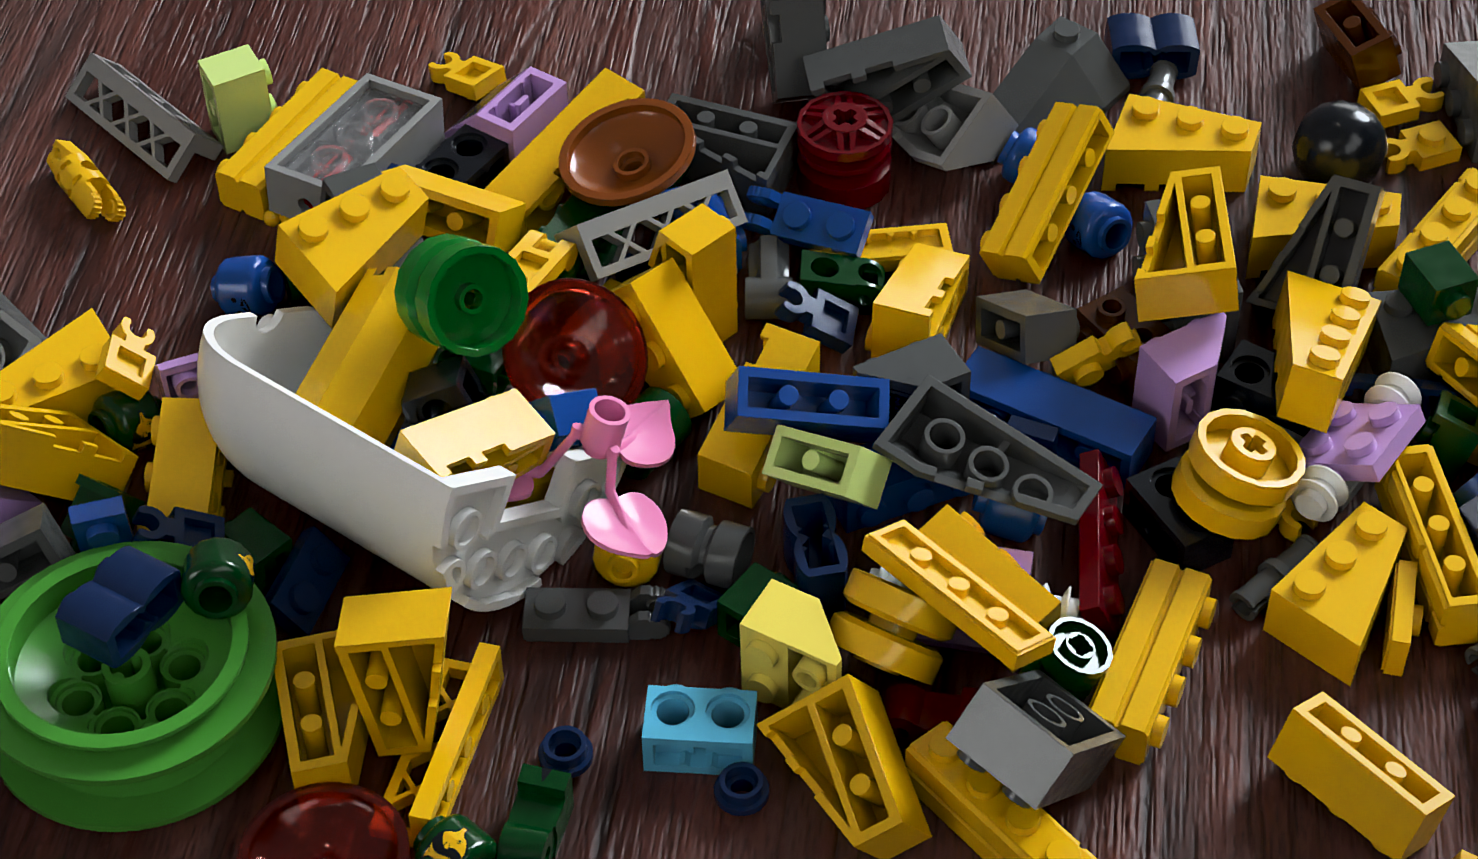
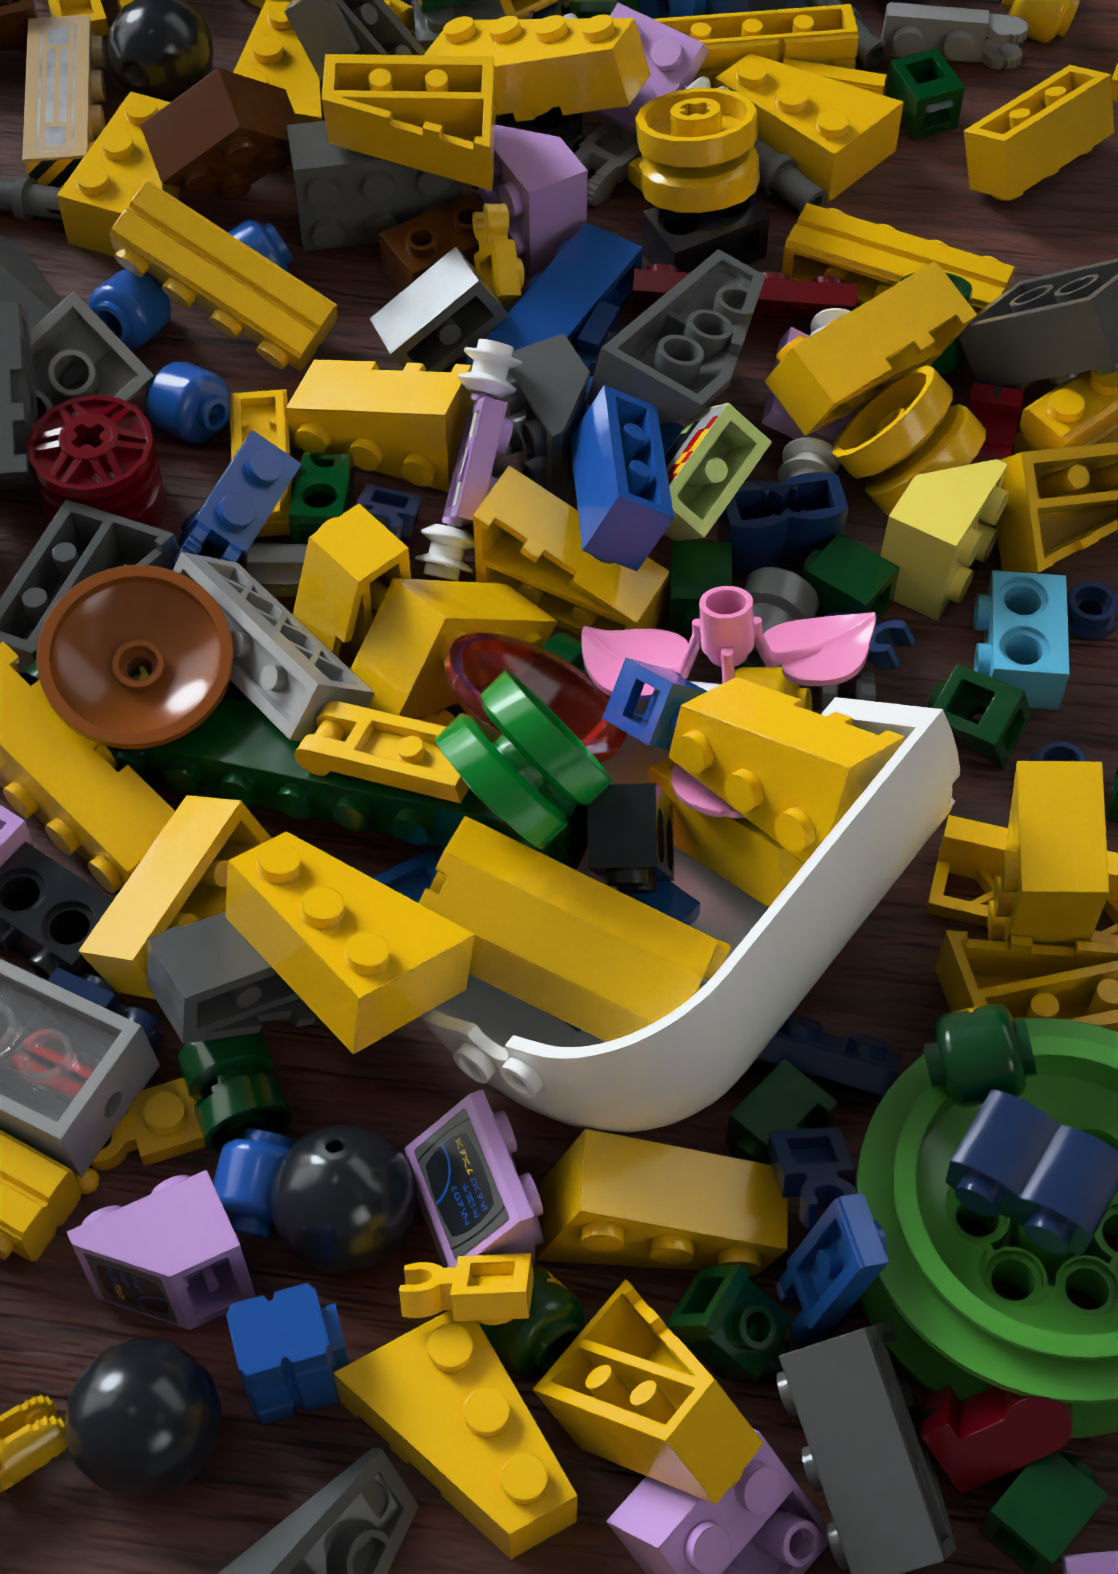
camera: 90 degrees left, 10 degrees up
yellow tile [861,519,1056,671] -> none
none -> tan brick [22,15,106,188]
none -> black piece [64,1339,222,1500]
none -> lavender slope [67,1170,256,1330]
none -> reddish brown piece [140,68,299,200]
none -> blue head [146,362,231,444]
none -> blue brick [226,1283,349,1425]
none -> black piece [270,1124,417,1274]
none -> plate [415,339,523,581]
none -> dark green brick [669,541,732,637]
none -> dark green brick [886,48,965,141]
none -> dark green brick [927,664,1032,768]

